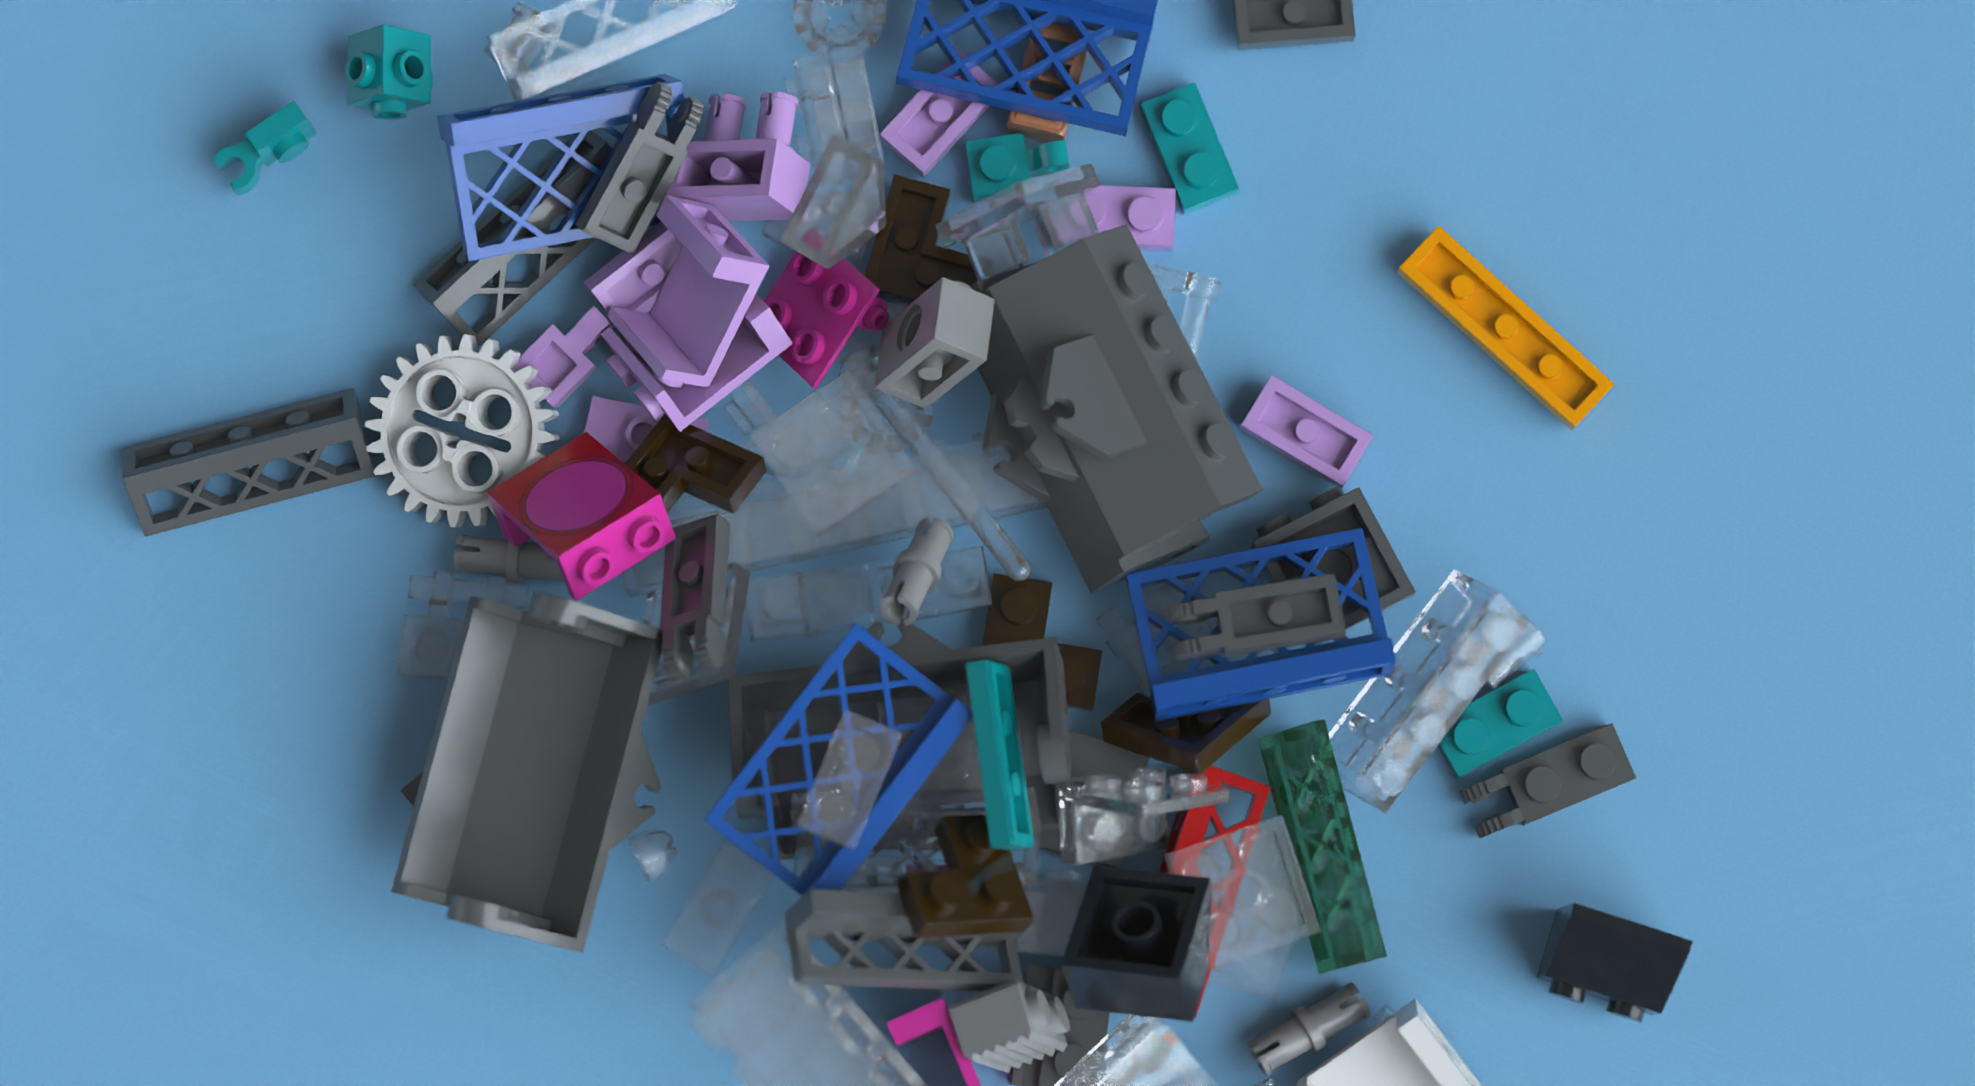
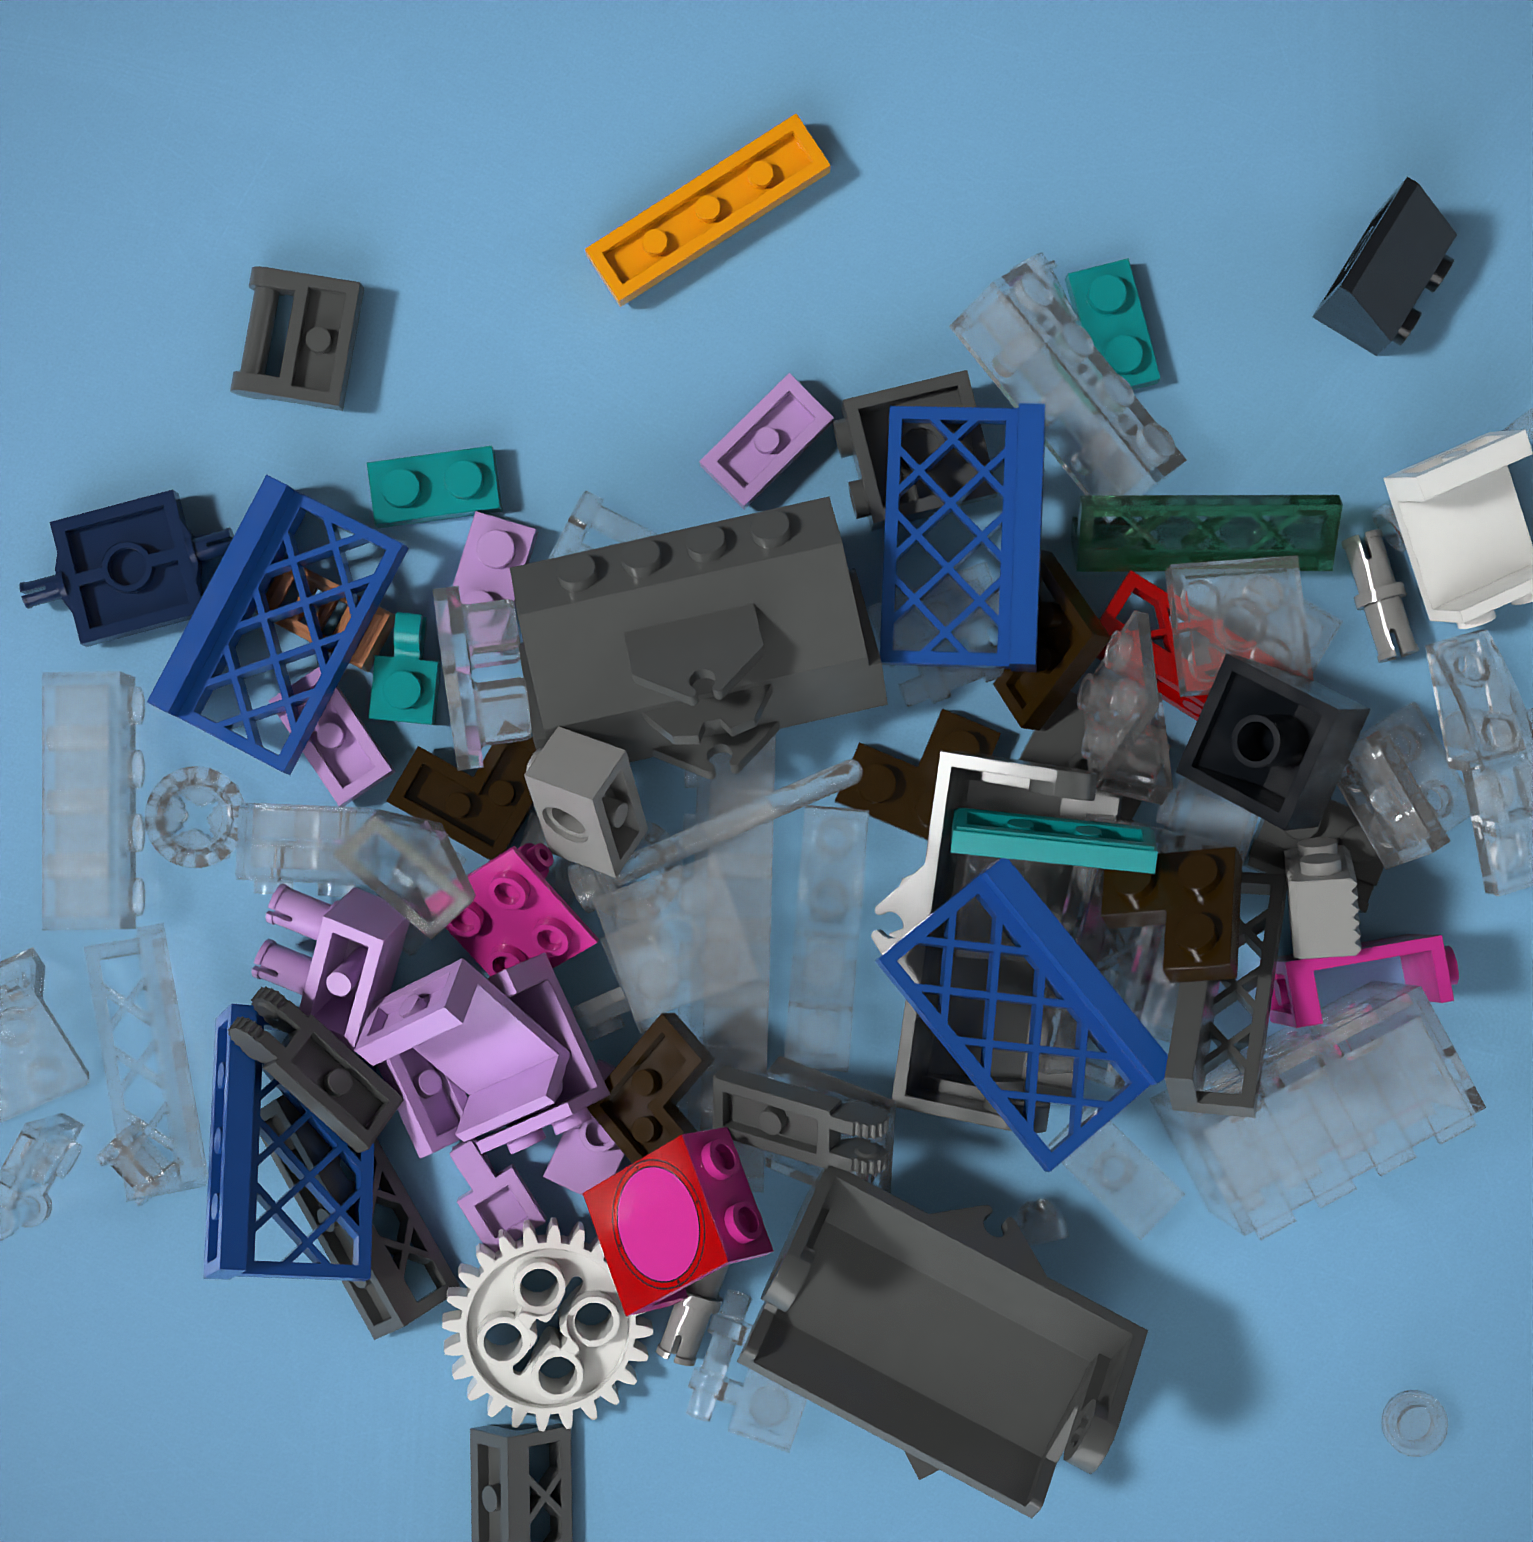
camera: 75 degrees left, 5 degrees up
teal plate [213,101,317,195] -> none
teal brick [345,24,433,120] -> none
clear plate [796,709,902,851] -> none
light grey pin [879,518,954,626] -> none
dark grey hinge [1167,574,1346,661] -> none
dark grey hinge [1459,723,1636,839] -> none

